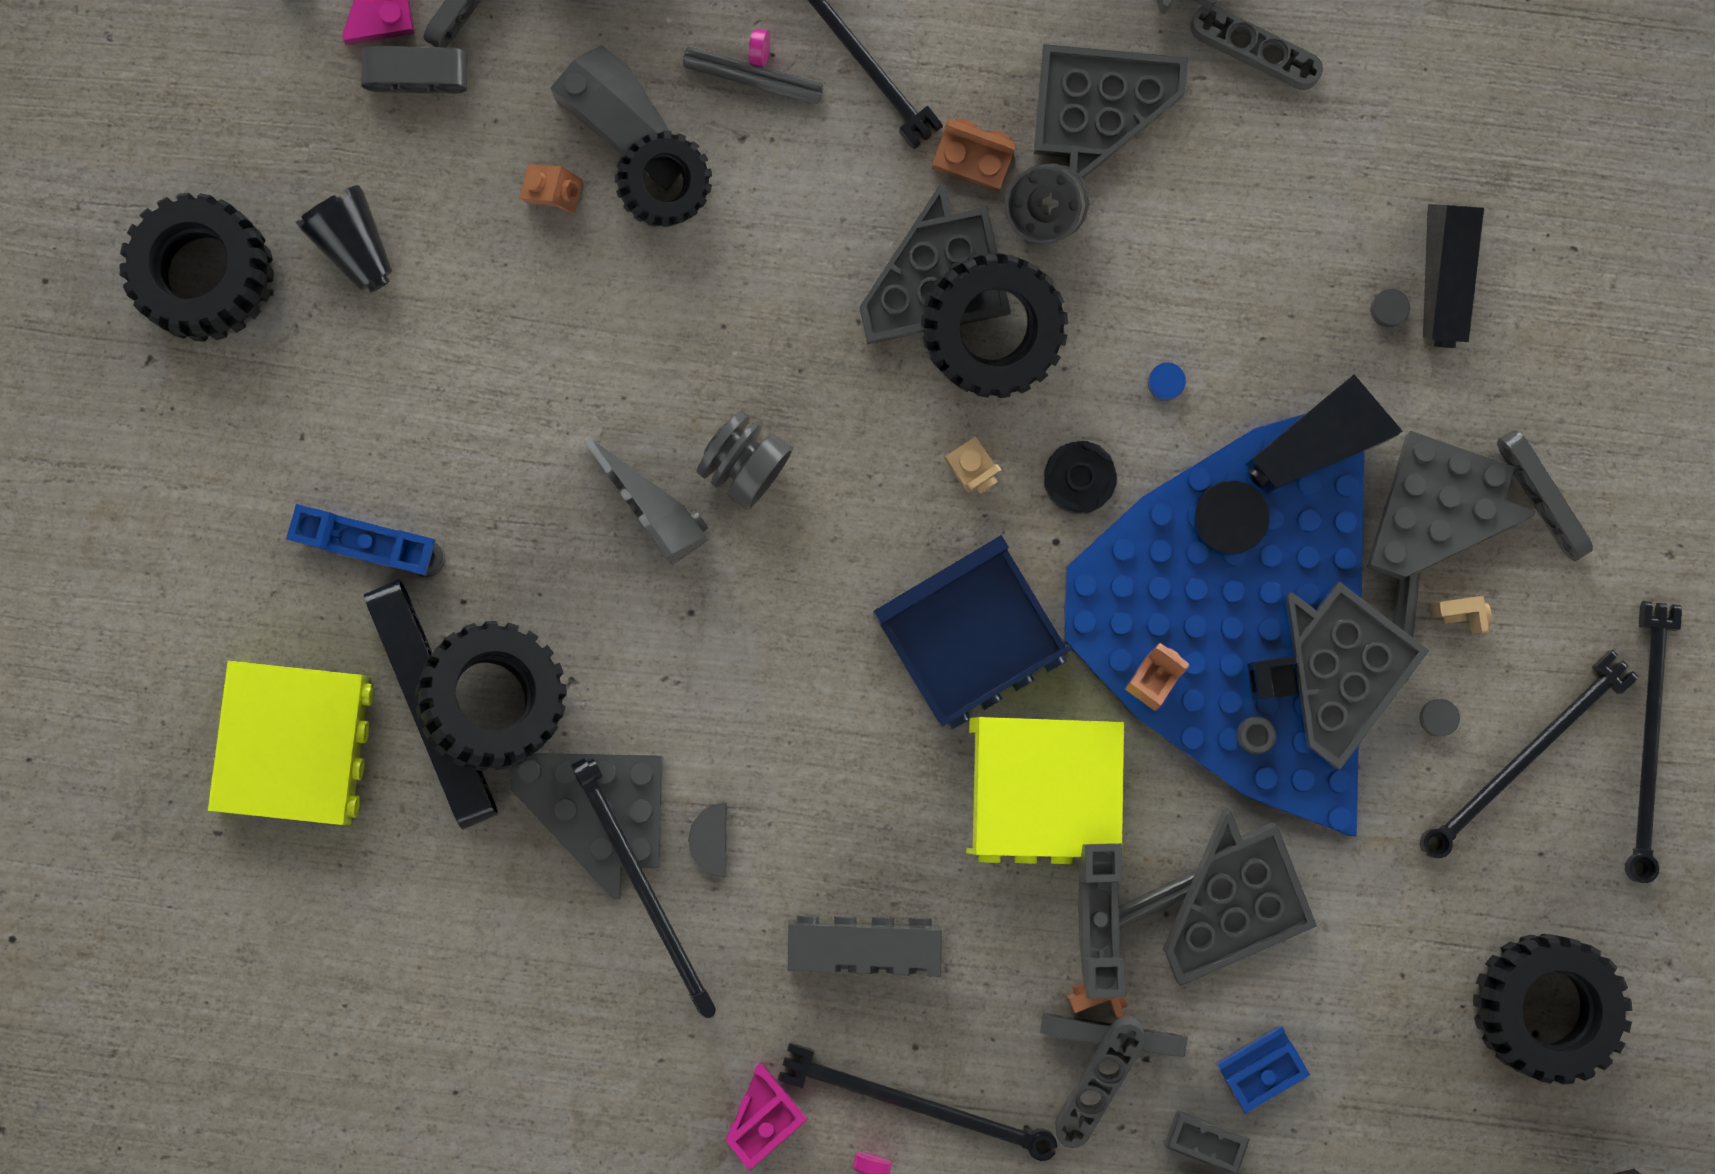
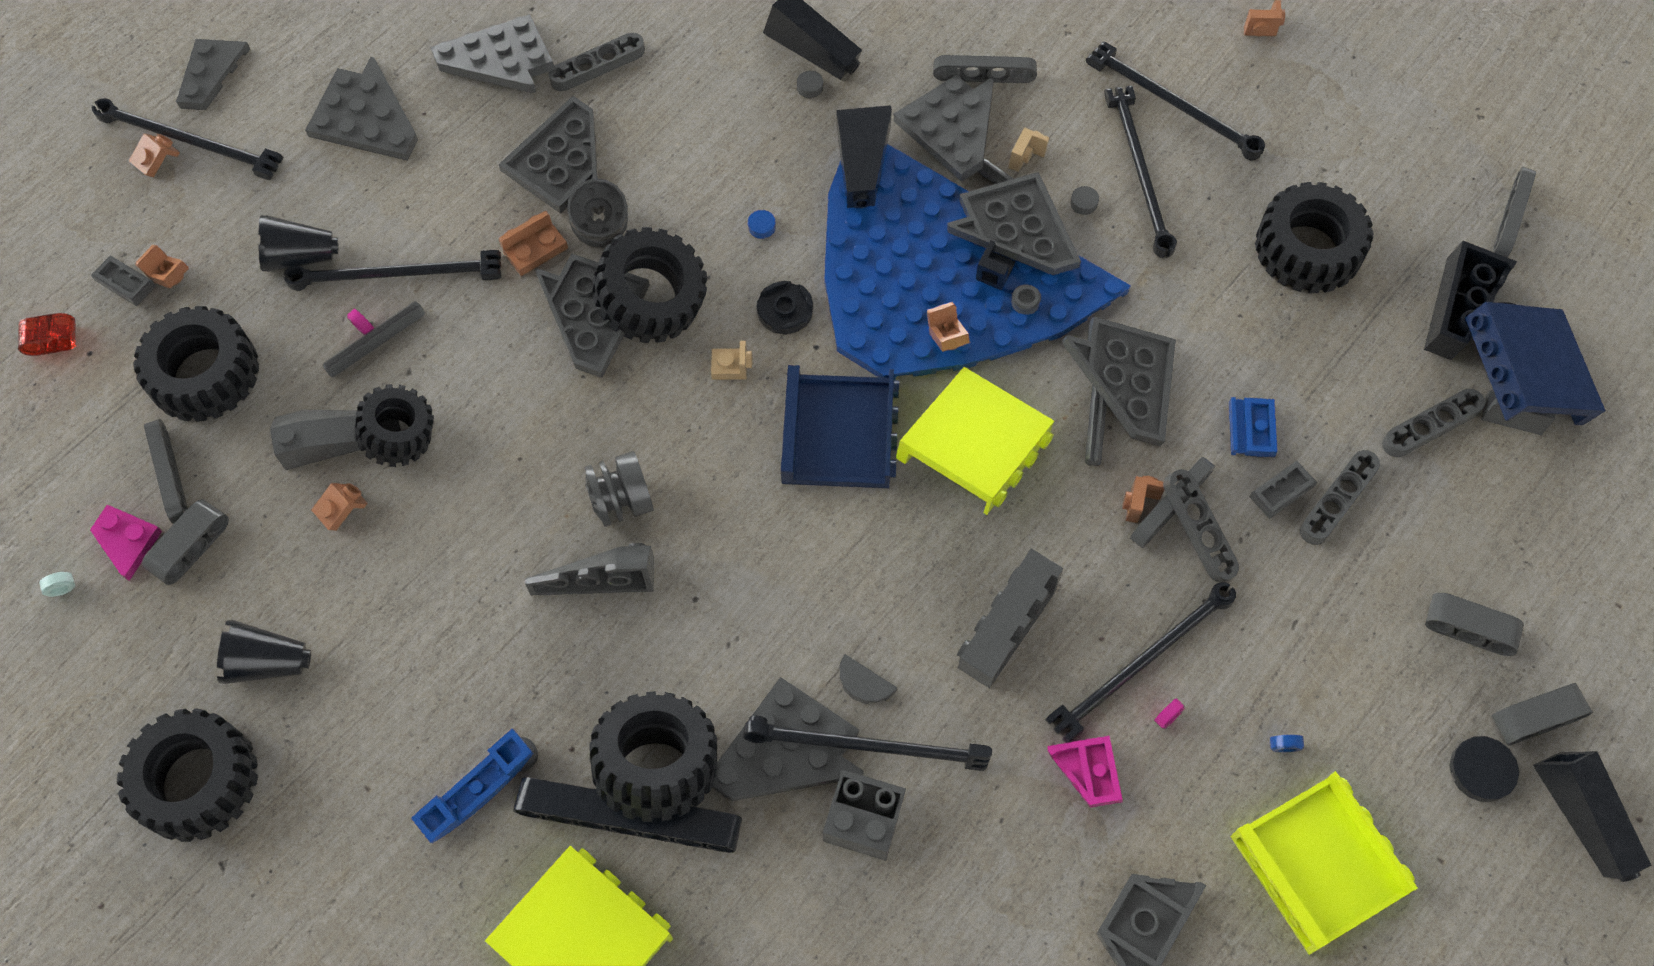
camera: 50 degrees left, 20 degrees down
dark grey slope [1078,843,1126,999] -> none
black tile [1194,480,1270,555] -> none
none -> dark grey slope [822,769,906,861]

